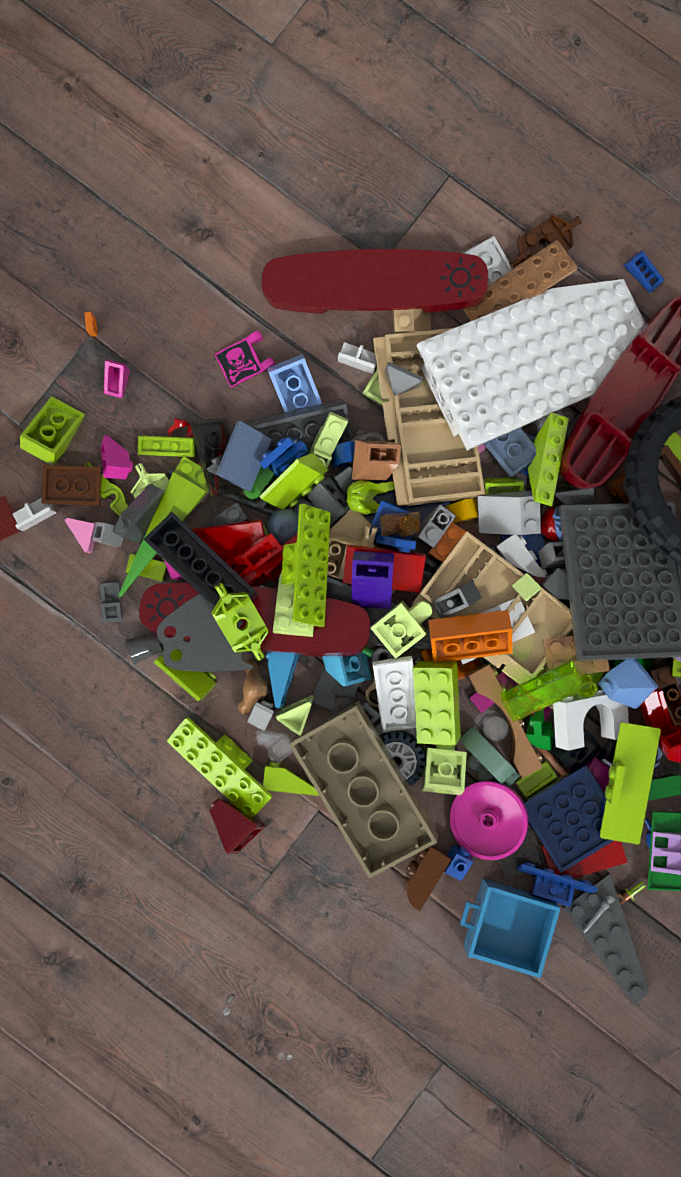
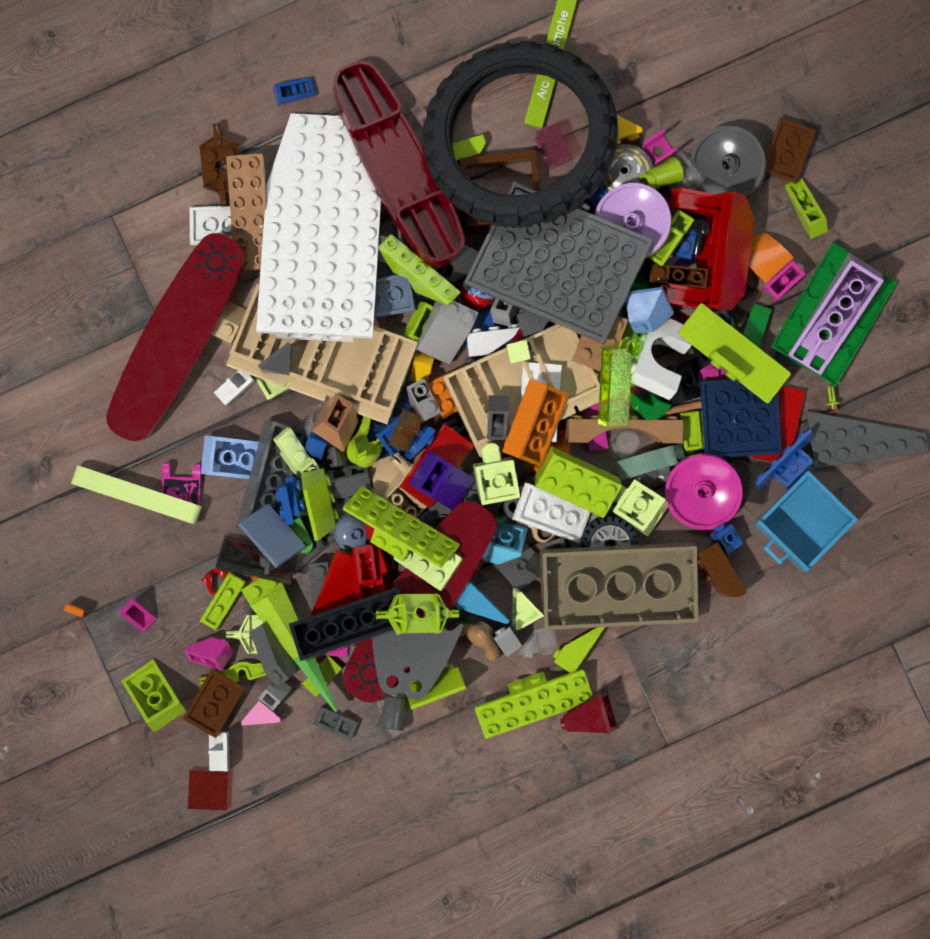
camera: 60 degrees left, 0 degrees up
light grey piece [583,894,615,933] -> none
none -> yellowish green beam [71,465,202,525]

